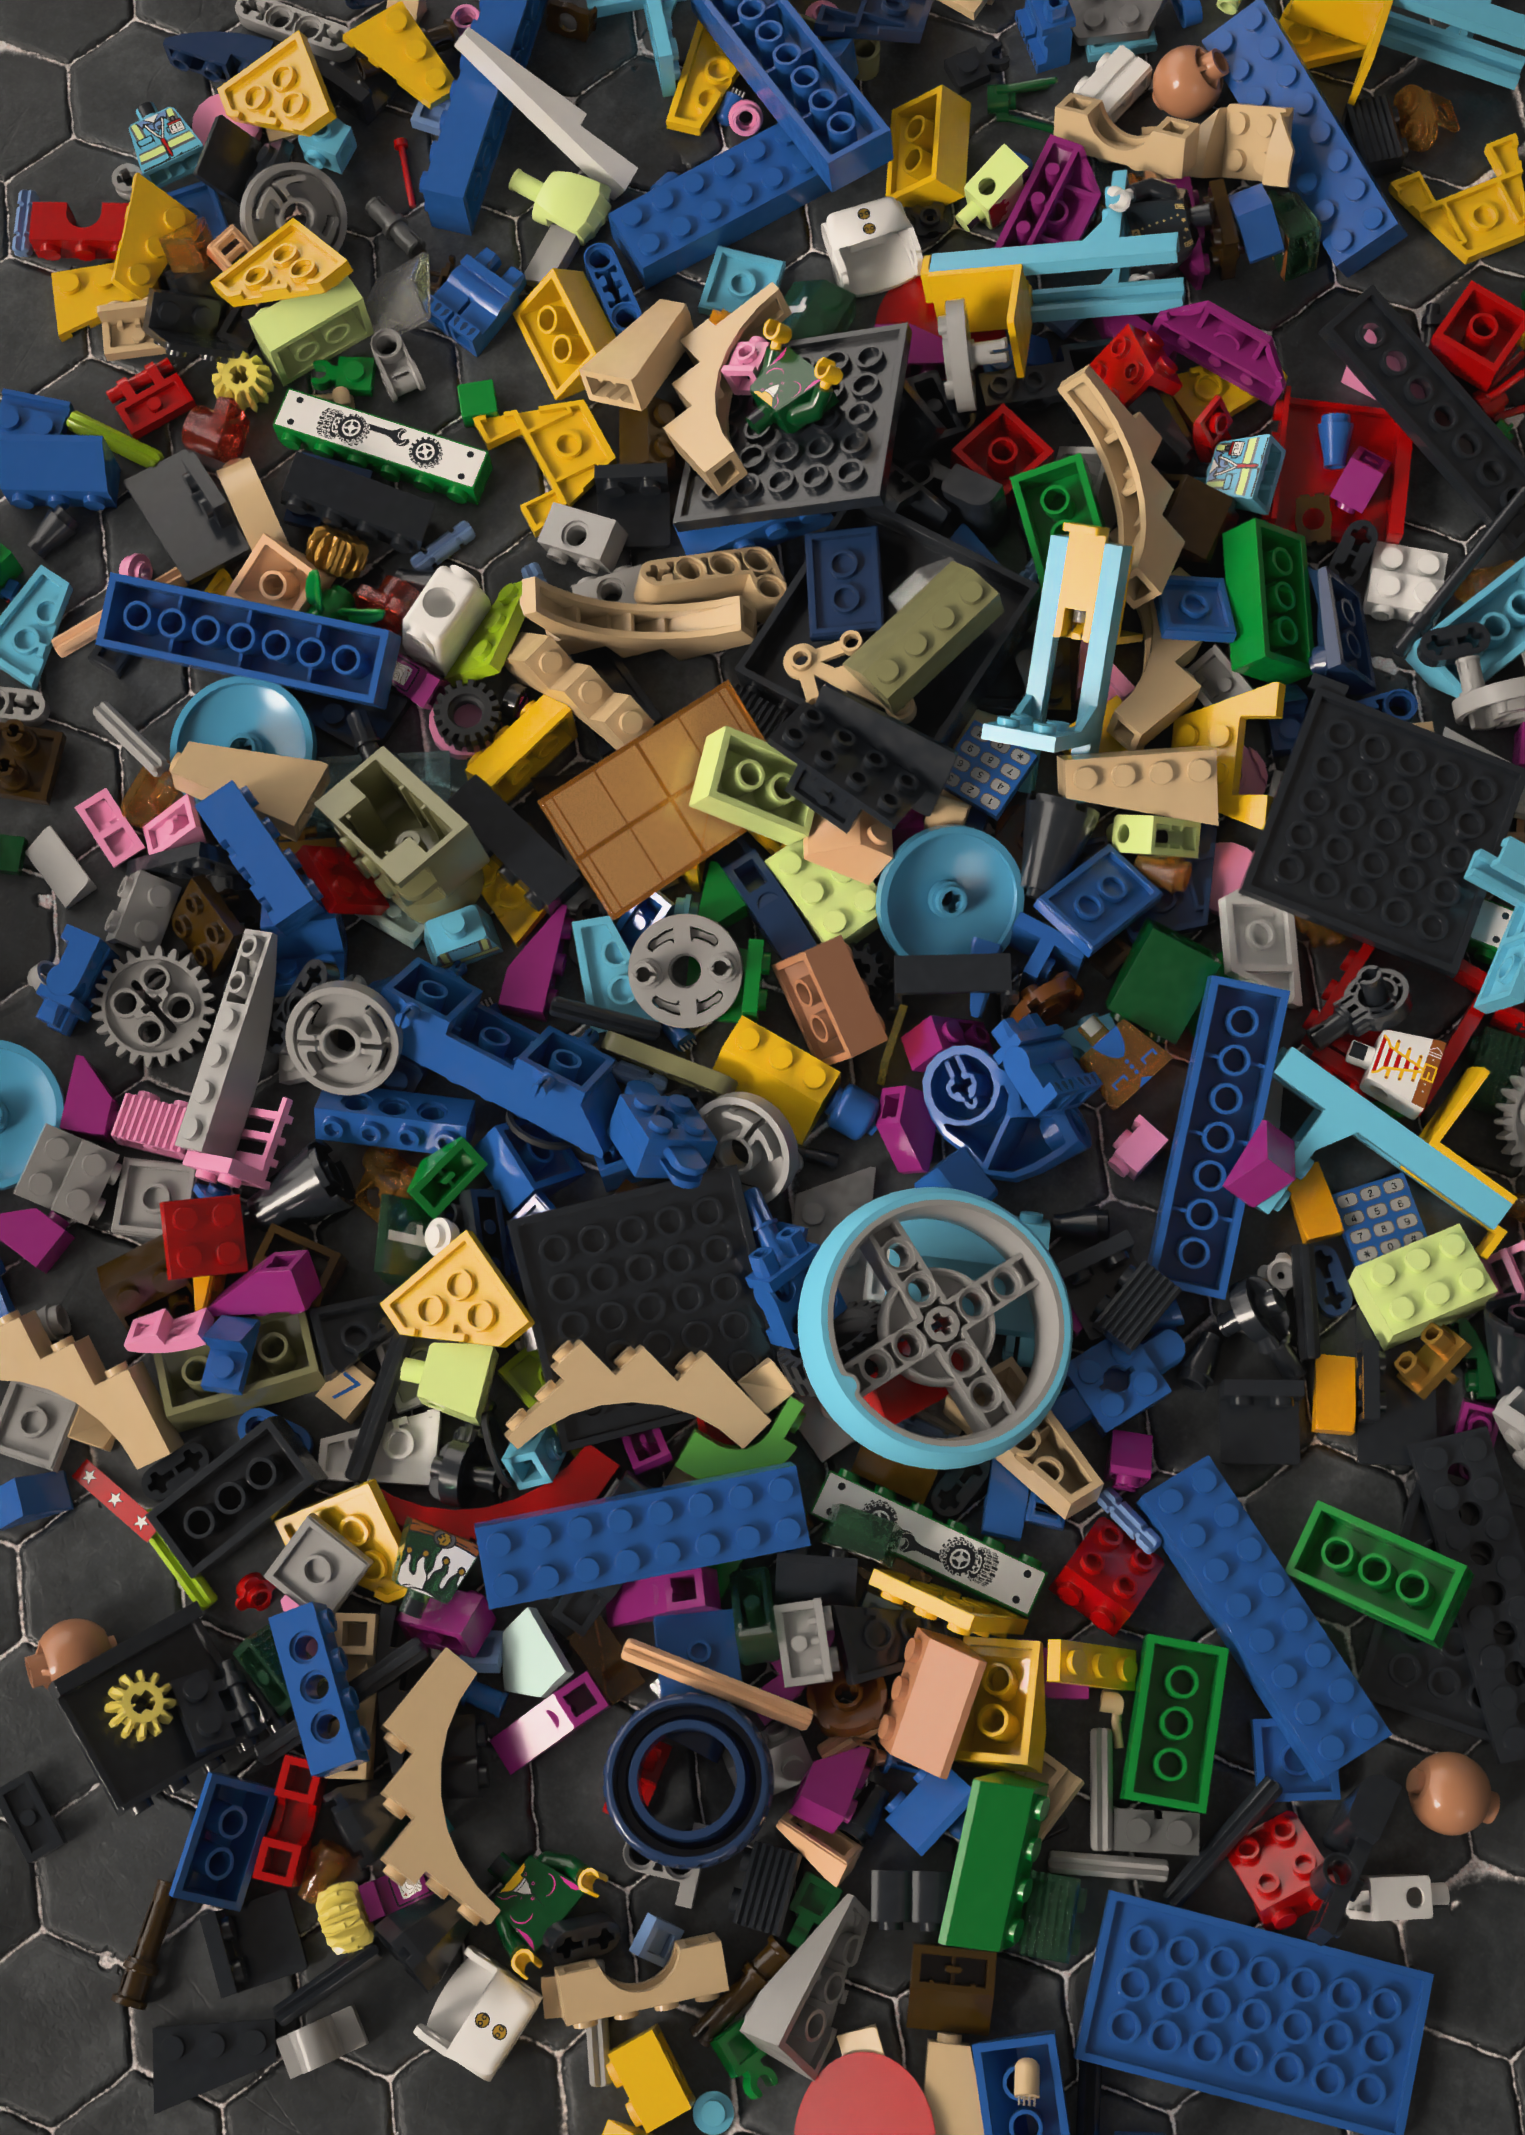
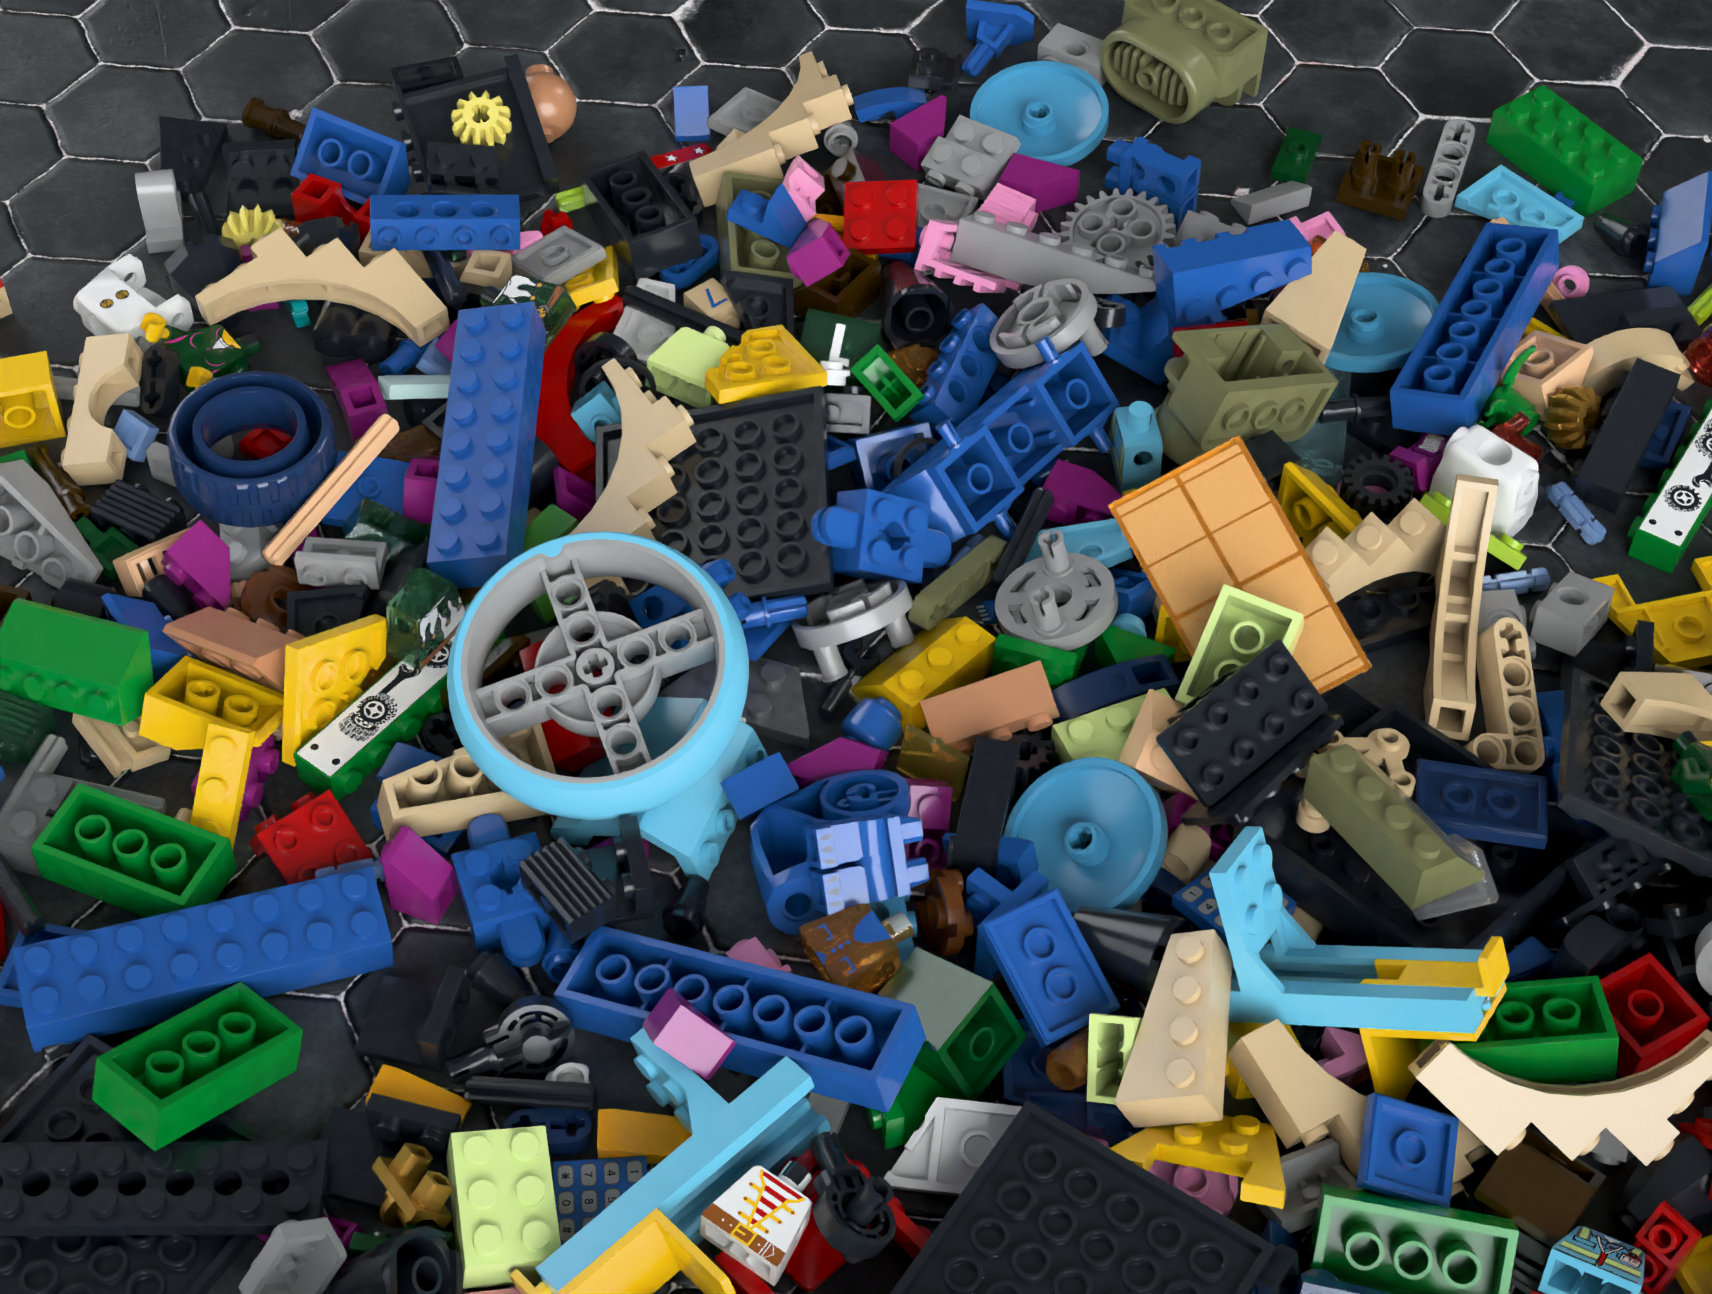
camera: 95 degrees right, 25 degrees down
light grey axle [93,701,169,777] -> none

